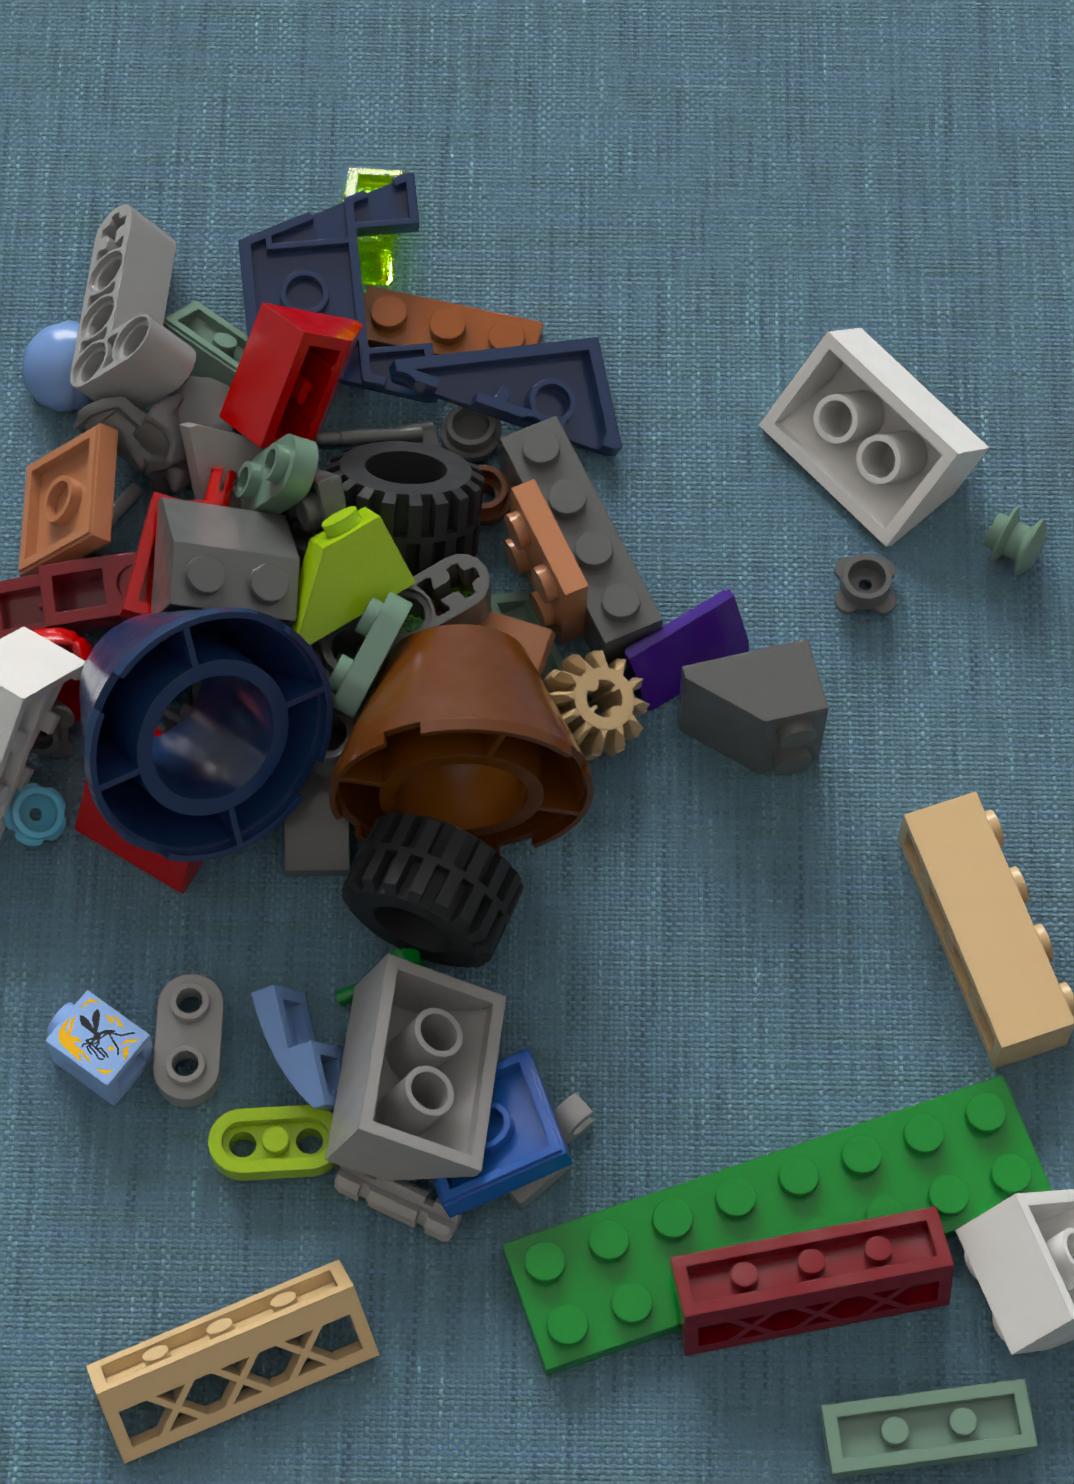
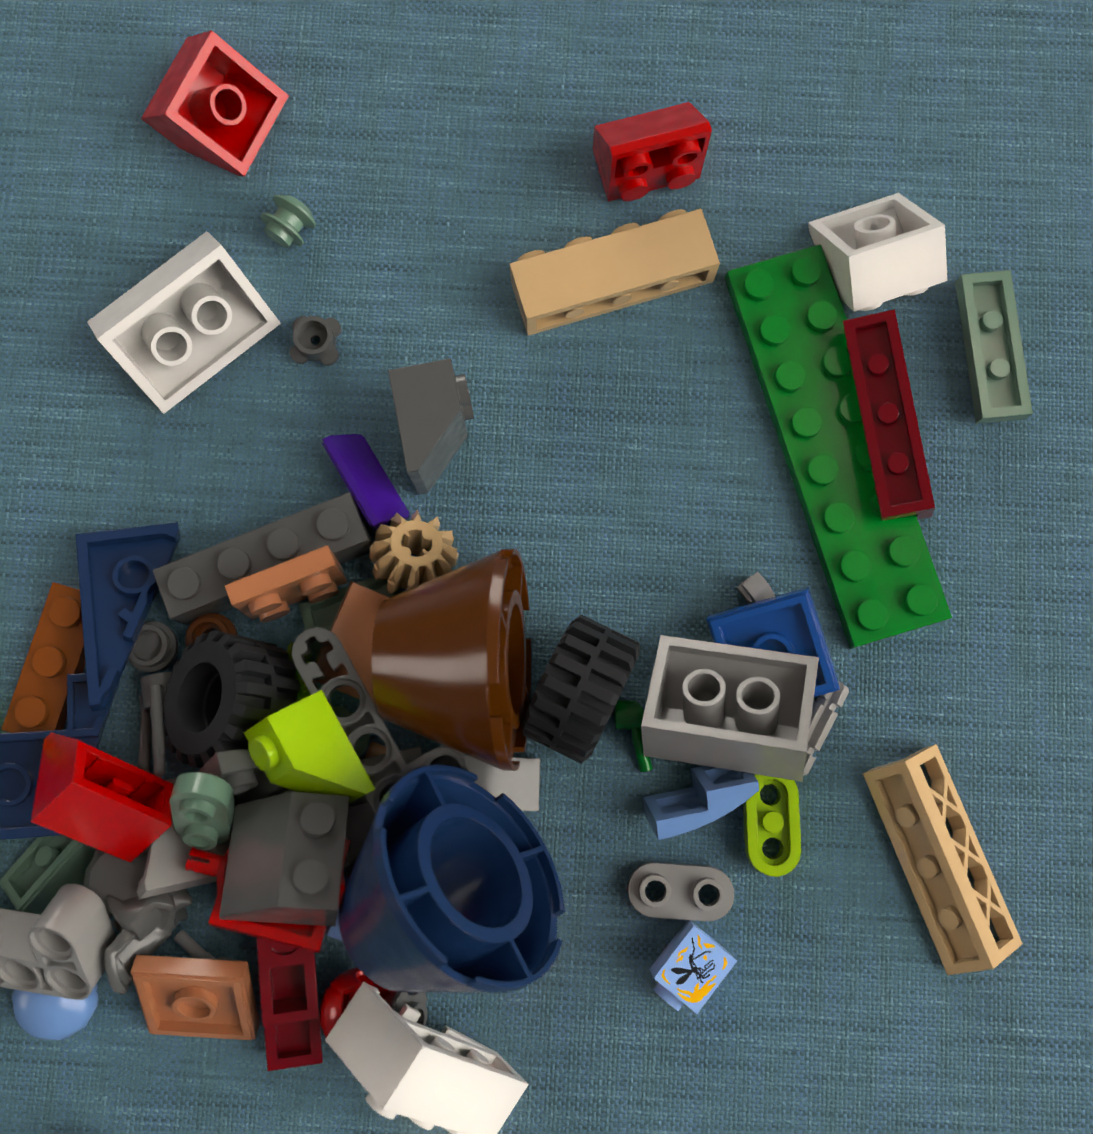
camera: 85 degrees left, 15 degrees up
medium azure plate [3,783,66,846] -> none
sand green plate [328,591,413,718] -> none

